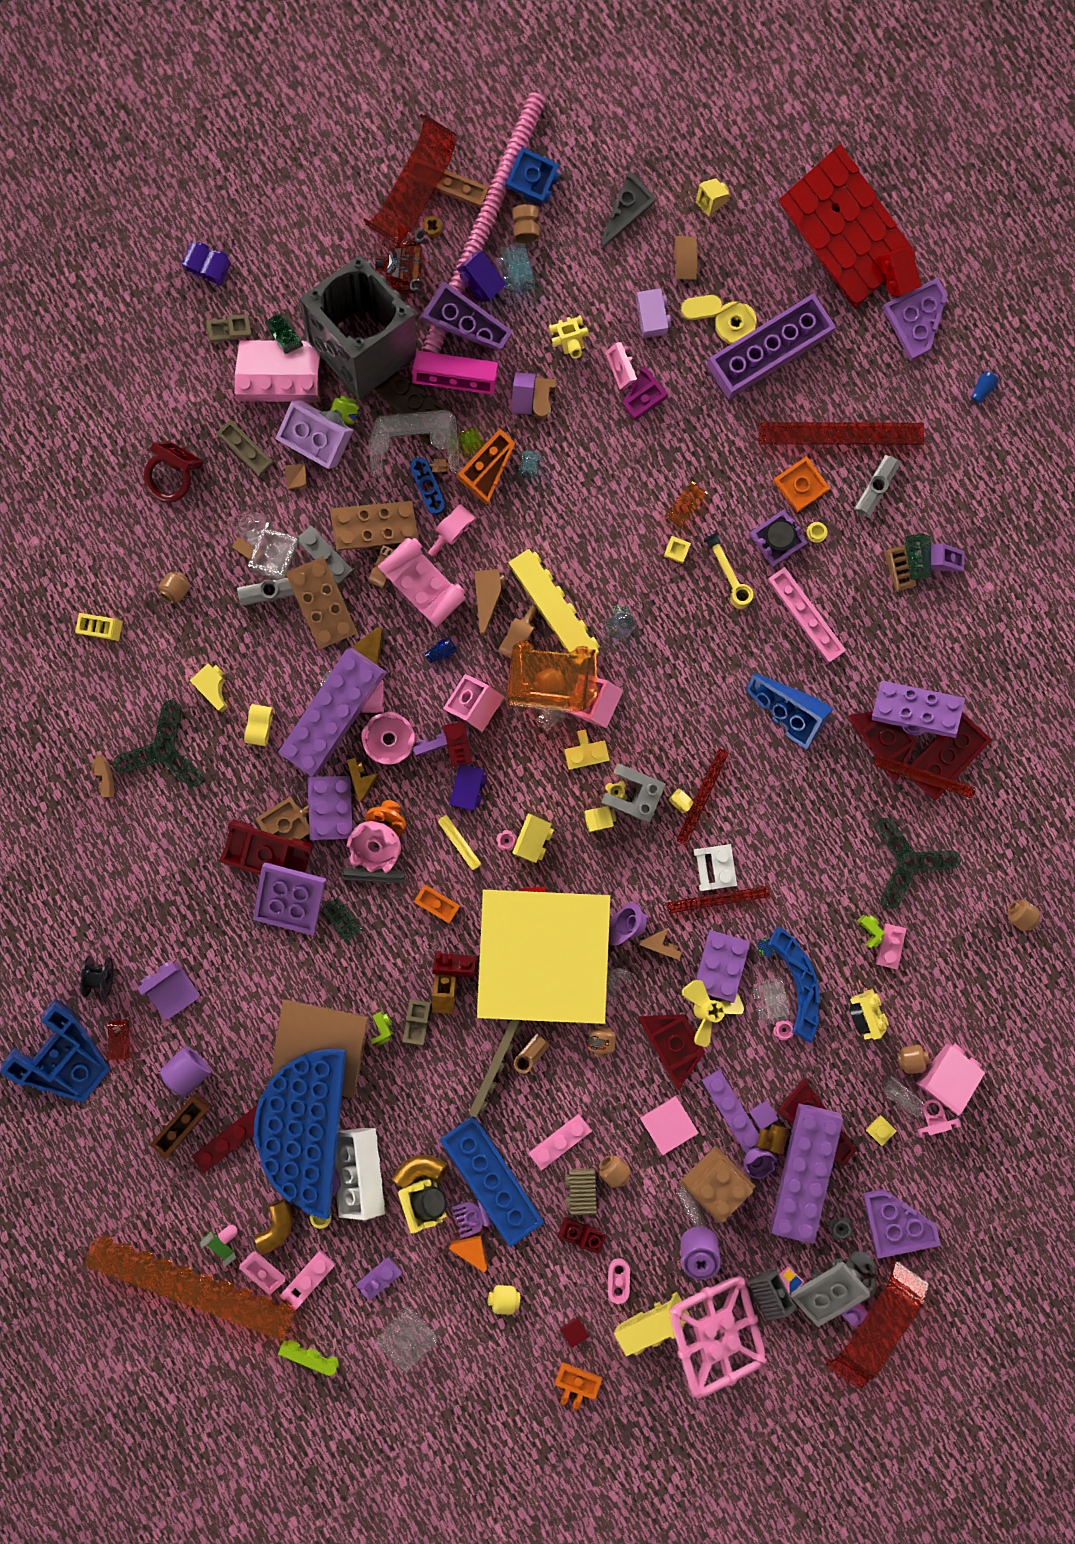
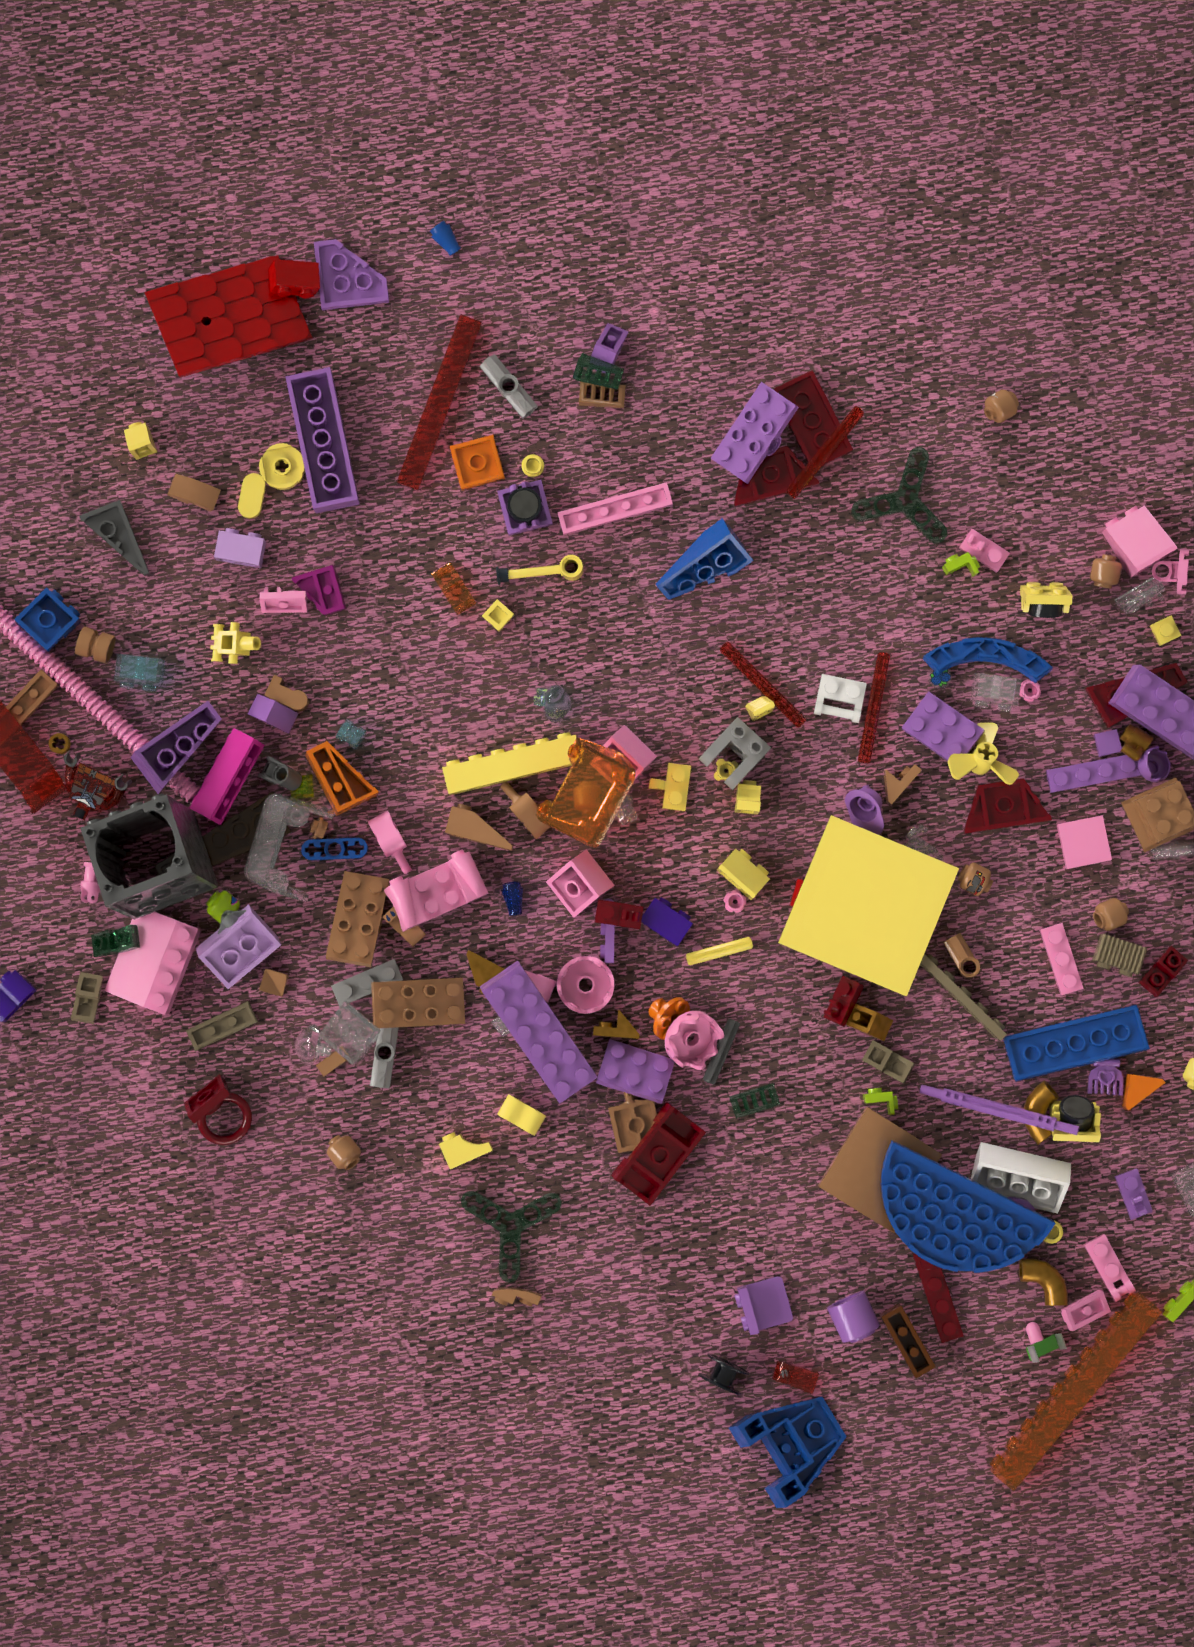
camera: 70 degrees left, 0 degrees up
light yellow slope [75,613,123,641] -> none
medium lavender plate [253,862,326,936] -> none
orange plate [414,884,460,924] -> none
dark purple brick [457,250,507,302] -> none
none -> dark grey piece [257,756,302,791]
none -> medium lavender axle [920,1085,1079,1135]

